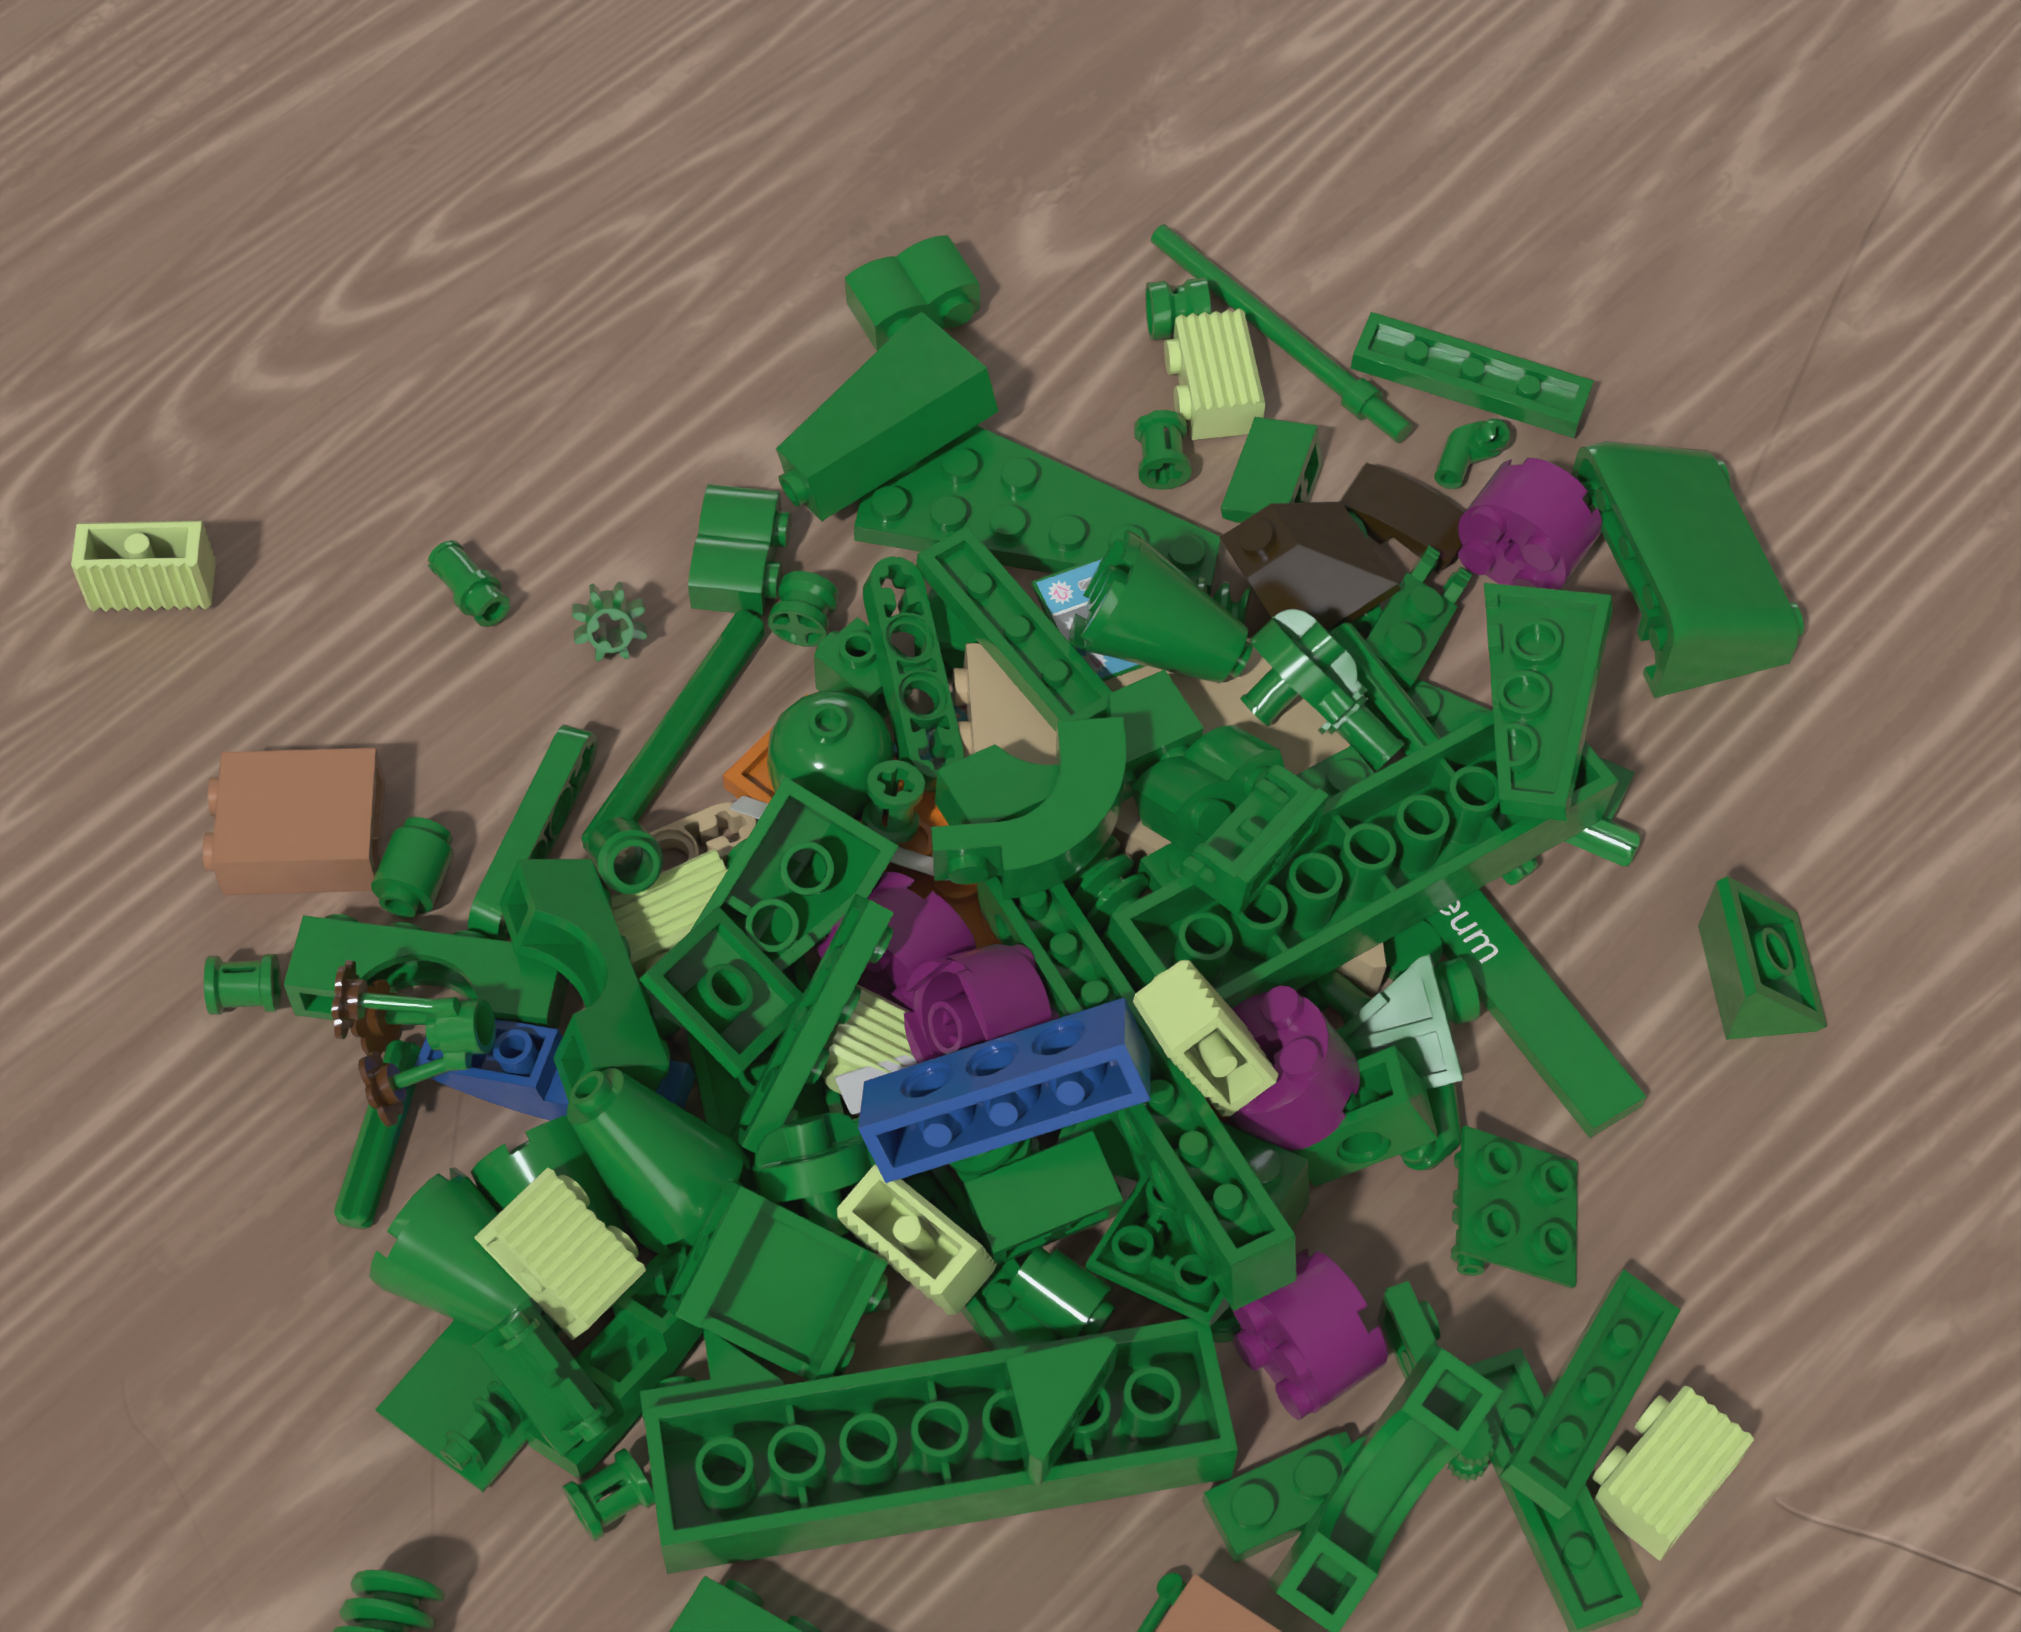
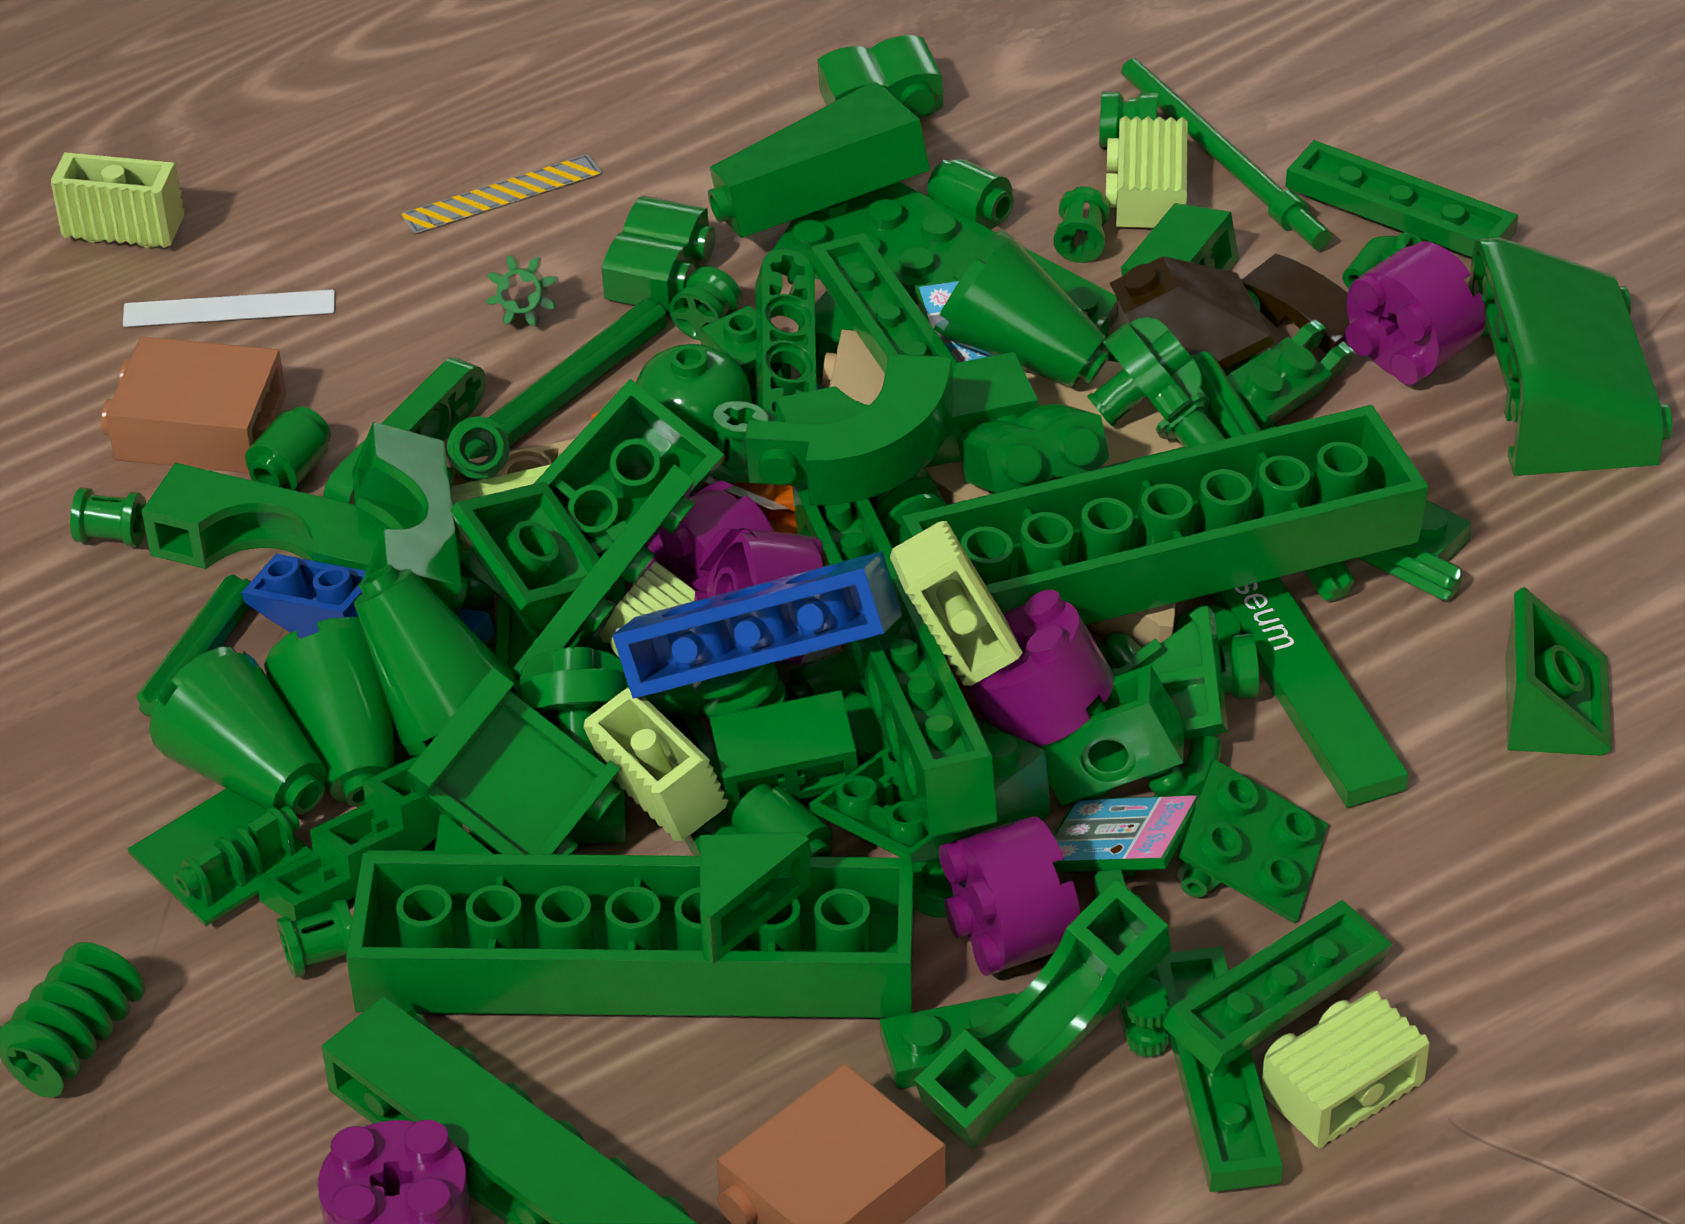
camera: 15 degrees right, 15 degrees down
plant [331,960,496,1127] -> none
green pin [428,540,510,627] -> none
green hinge [472,1300,615,1457] -> none
yellowish green brick [474,1168,646,1340] -> none
green hinge [1179,765,1329,916] -> none
green wing [1484,583,1613,821] -> none
none -> white sticker [123,290,335,327]
none -> sticker [402,154,602,233]
none -> green brick [927,159,1014,230]
none -> piece [1053,795,1199,876]

